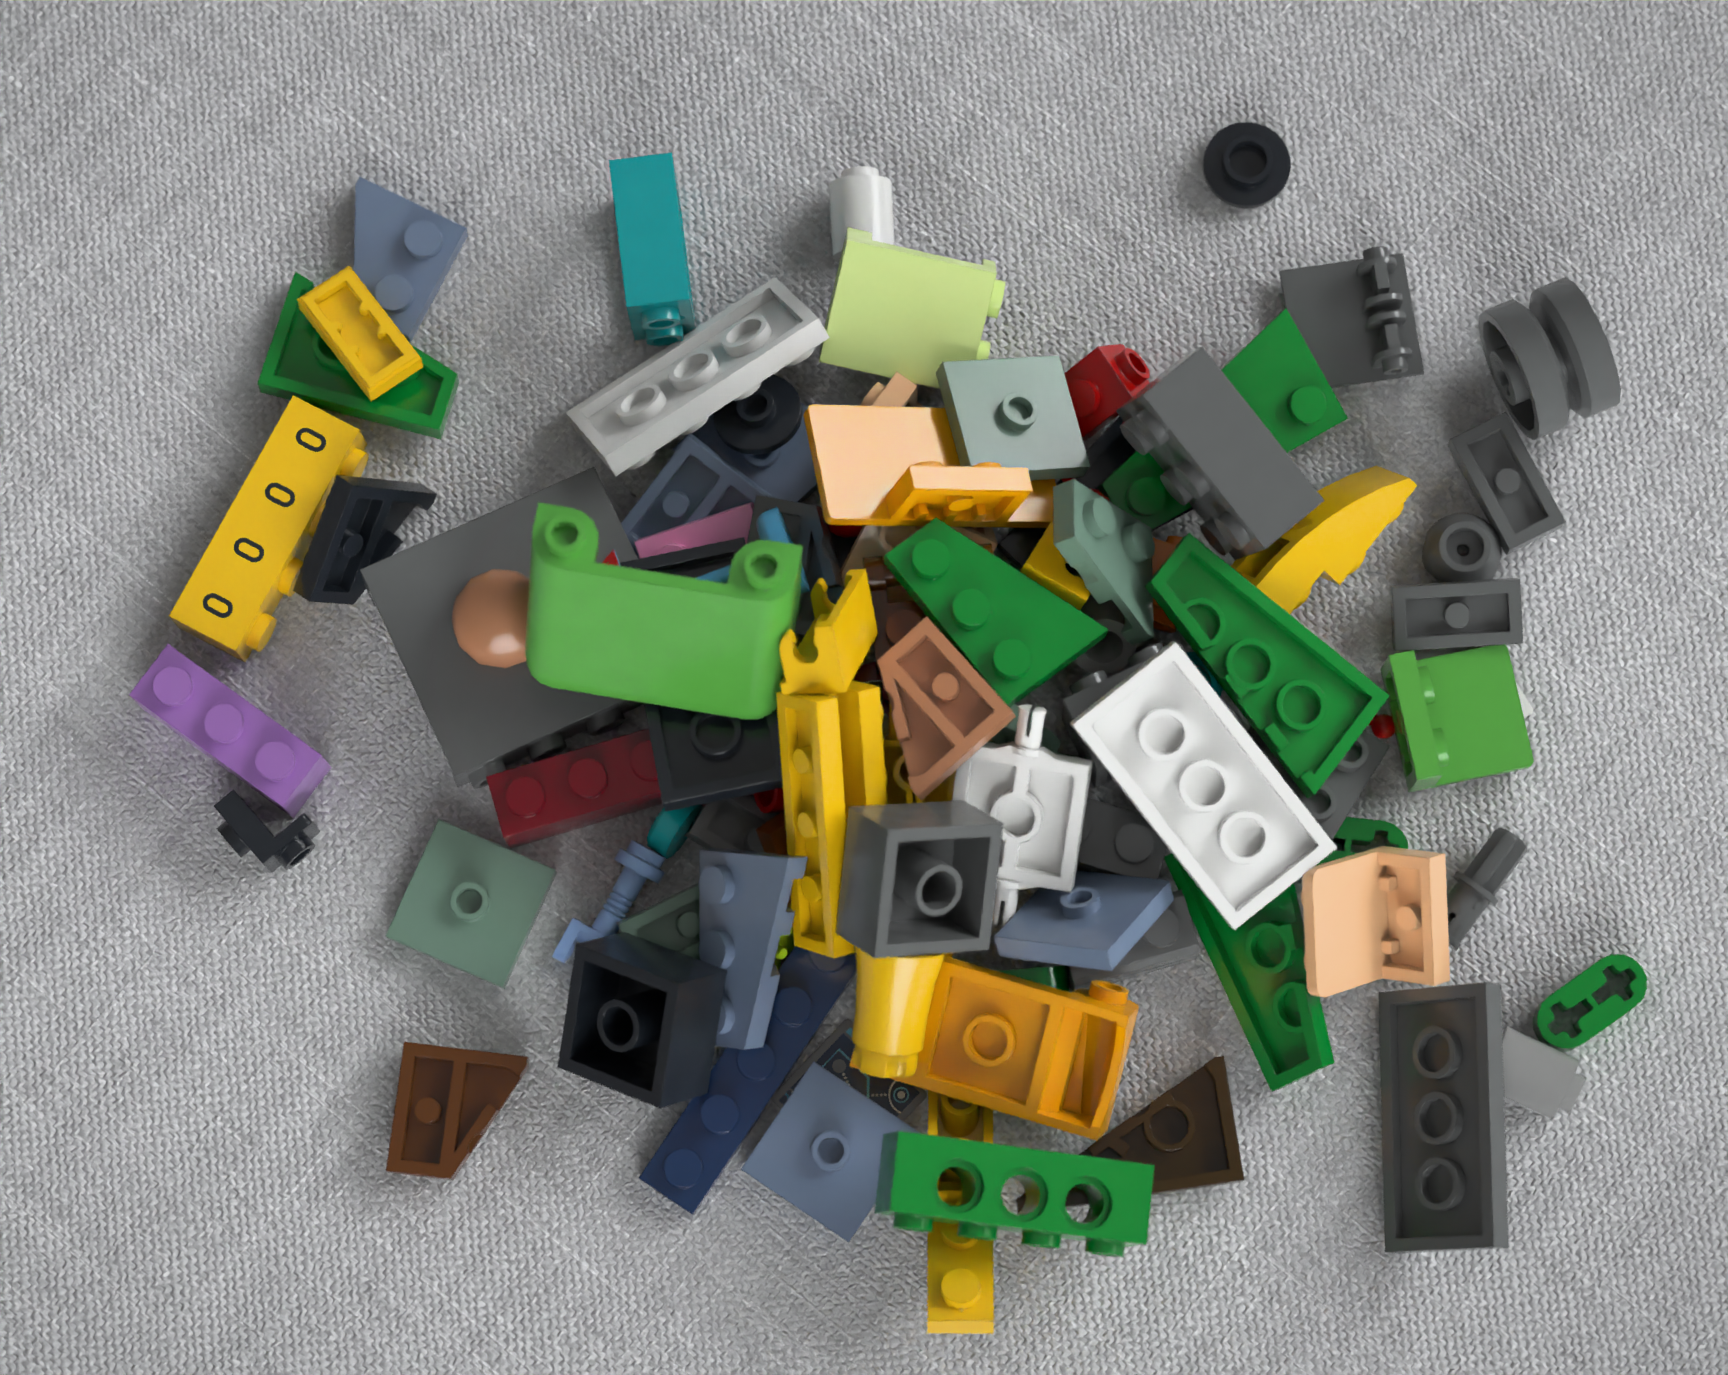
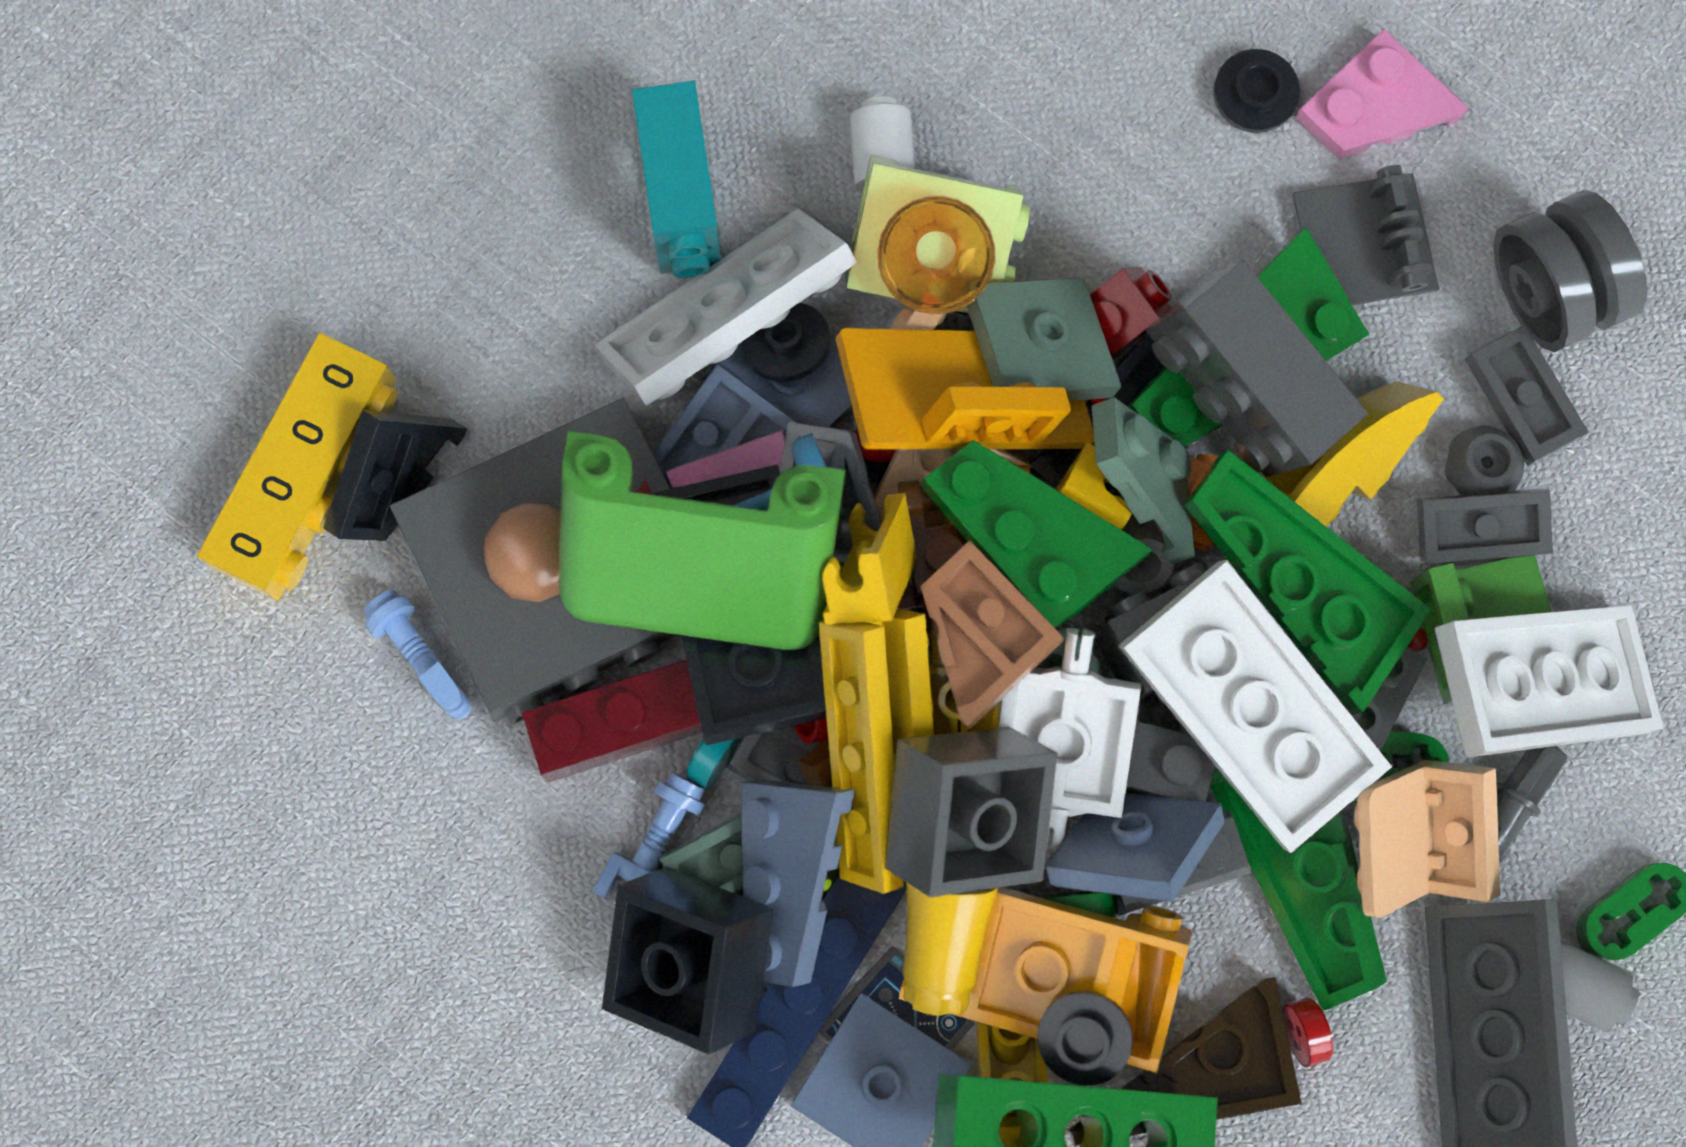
camera: 10 degrees left, 0 degrees up
medium lavender brick [129,644,332,818] -> none
black bracket [214,789,320,872] -> none
green wing [258,271,459,439] -> none
yellow plate [297,265,423,402] -> none
sand blue wing [353,177,468,342] -> none
sand green plate [385,819,557,989] -> none
reddish brown wing [386,1042,530,1181] -> none
none -> light blue hinge [363,590,472,720]
none -> clear orange piece [877,195,995,314]
none -> black piece [1037,990,1133,1086]
none -> red tile [1282,997,1334,1068]
none -> bright pink wing [1295,29,1469,159]
none -> white plate [1435,605,1664,758]

